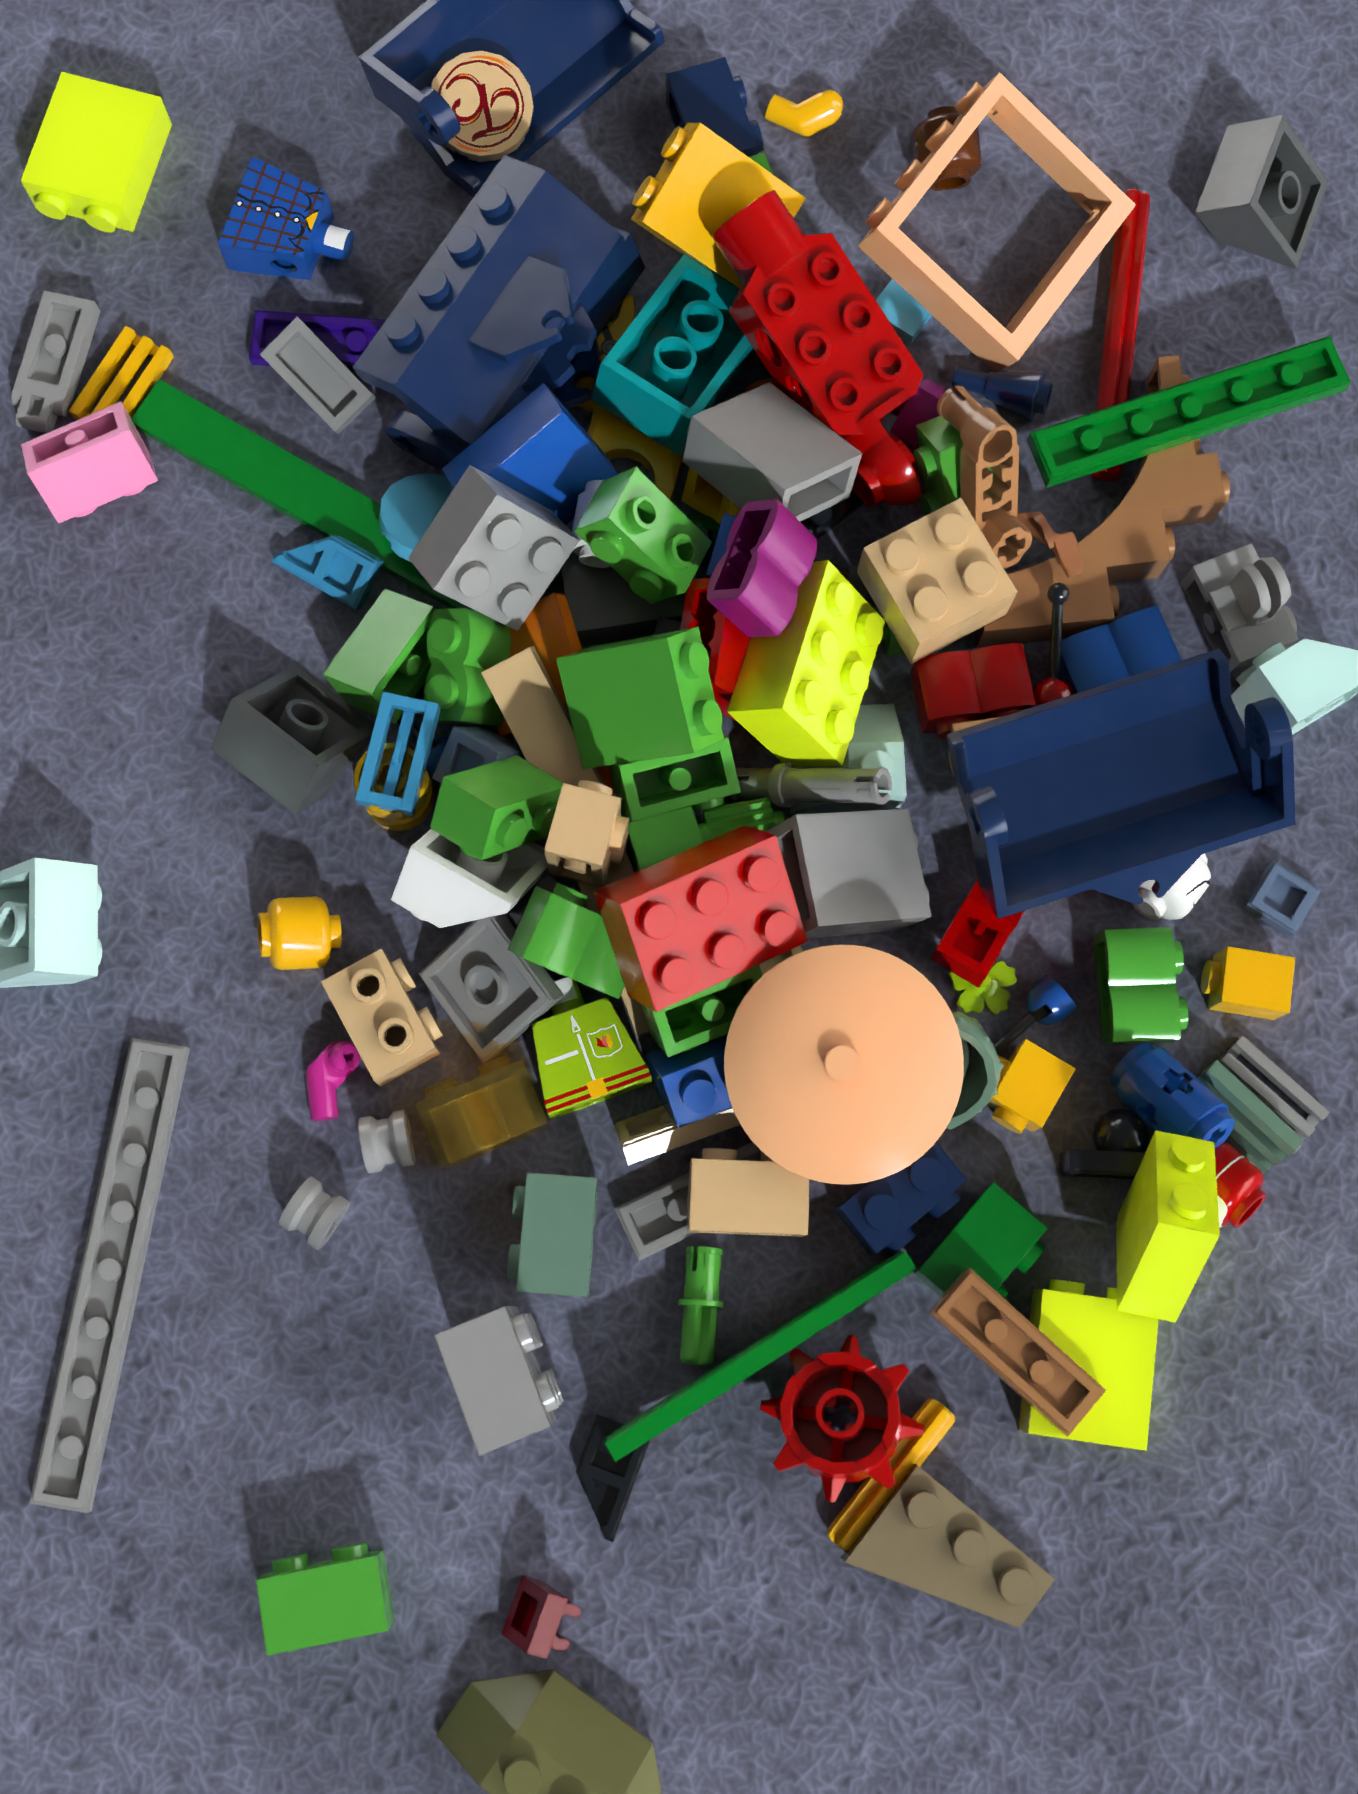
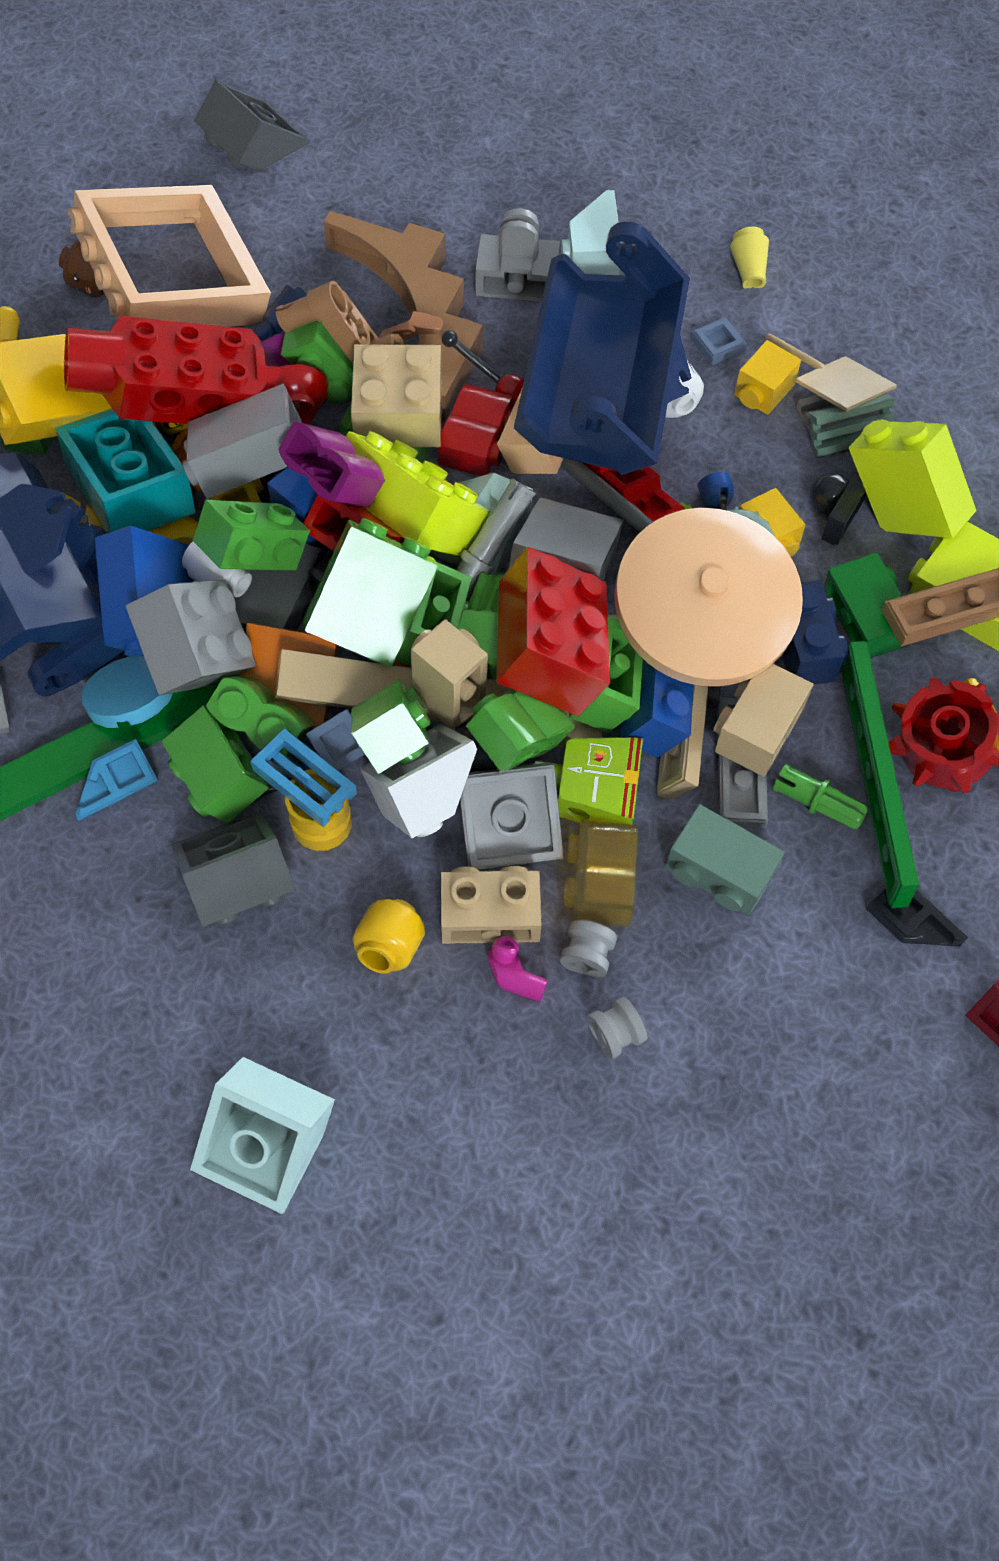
camera: 60 degrees left, 15 degrees down
light grey tile [29,1038,190,1513] -> none
bright green brick [256,1542,395,1656] -> none
light grey piece [434,1306,565,1456] -> none
green tile [1027,336,1351,488] -> none
blue brick [1060,605,1181,694] -> none
red axle [1090,188,1150,482] -> none
bright green brick [1094,927,1189,1046] -> none
blue piece [1111,1043,1235,1148] -> none
none -> dark grey bar [560,458,653,533]
none -> tan piece [765,333,897,412]

